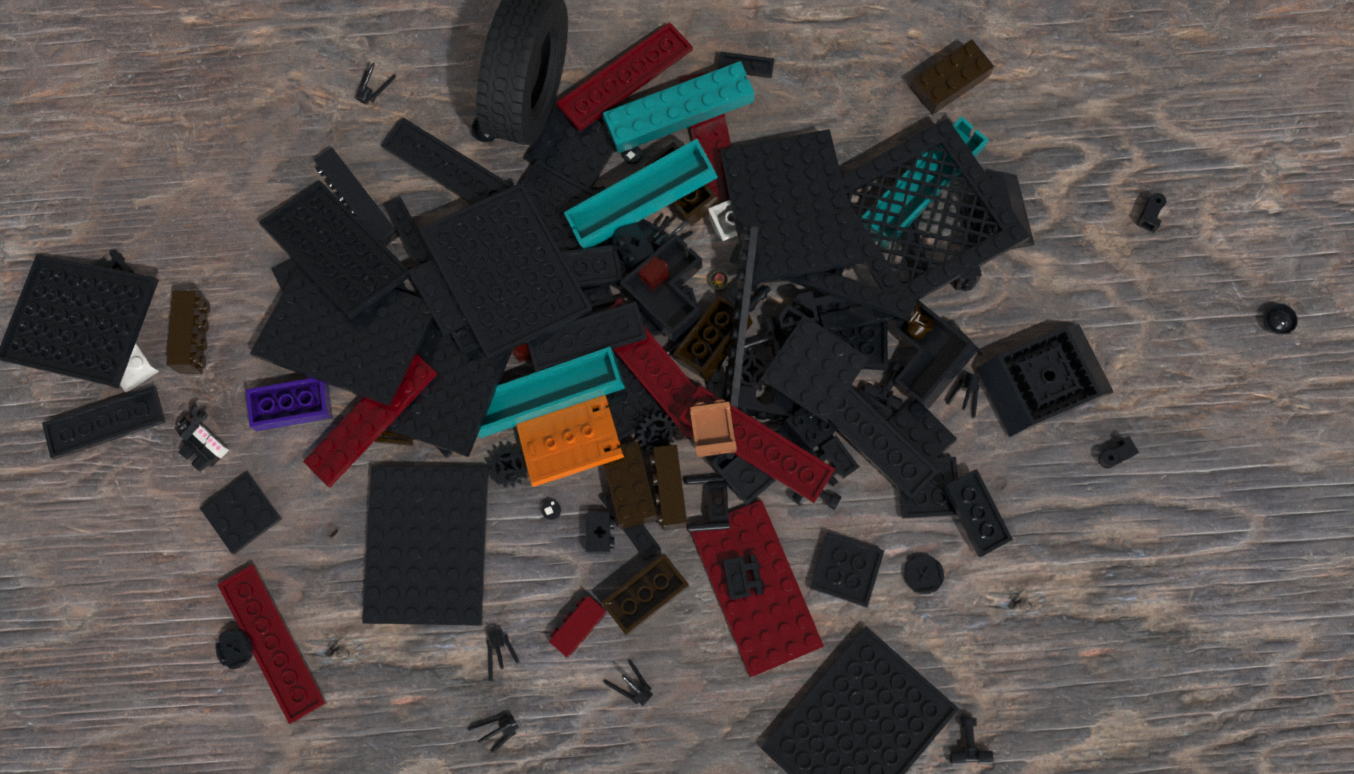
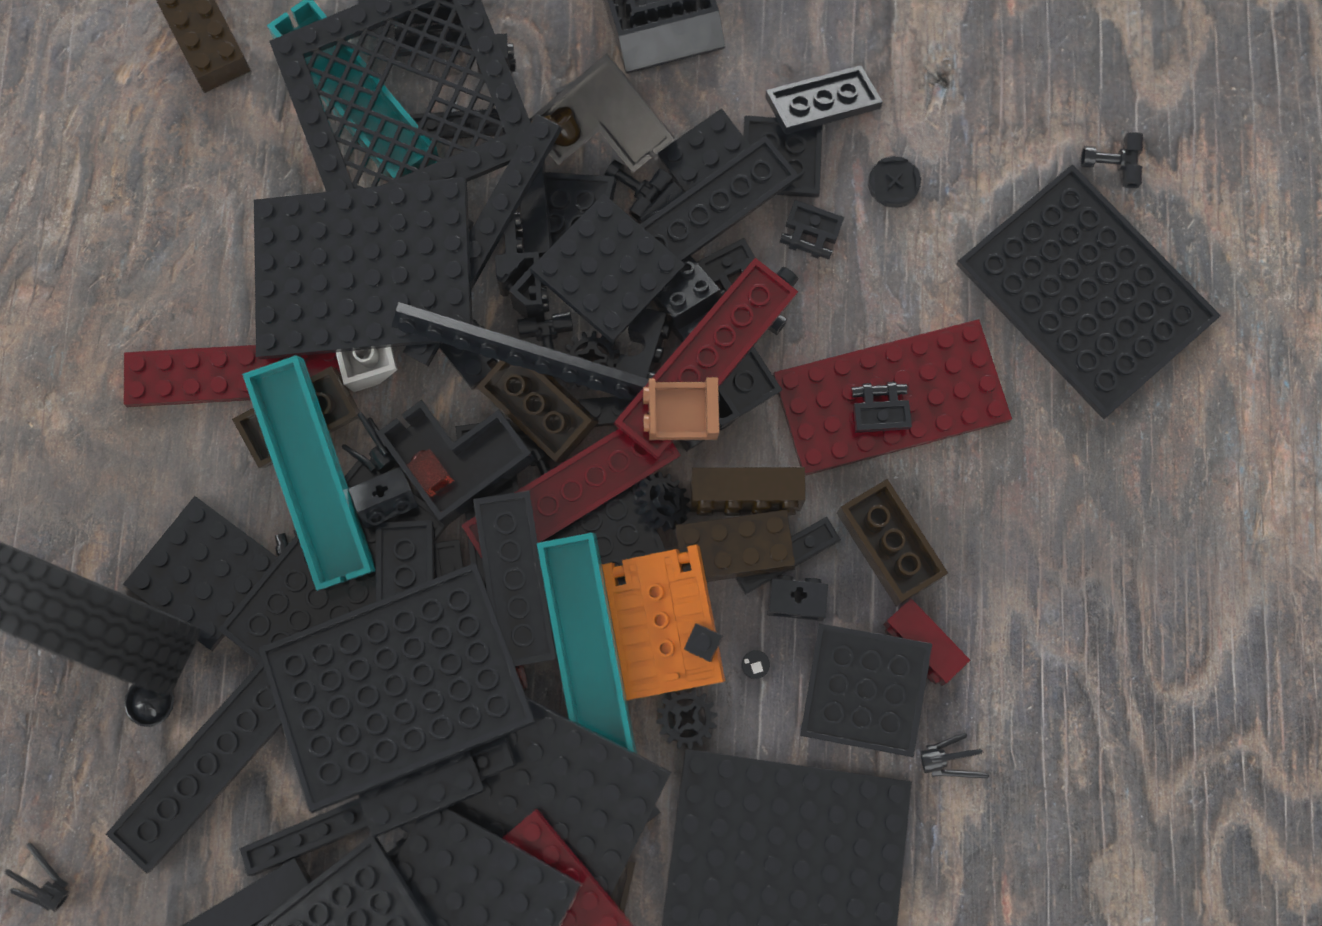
camera: 90 degrees left, 0 degrees up
black plant [468,714,519,753] -> none
dark red plate [557,22,693,131] -> none
teal piece [603,61,755,154] -> none
black plant [603,660,653,706] -> none
black tile [623,146,642,164] -> none
black plate [684,475,730,532] -> none
tile [710,271,729,291] -> none
black plate [718,52,774,78] -> none
black plate [810,532,885,608] -> none
black plant [947,373,980,419] -> none
none -> black plate [684,623,723,662]
none -> black plate [779,200,845,260]
none -> black plate [800,623,932,758]

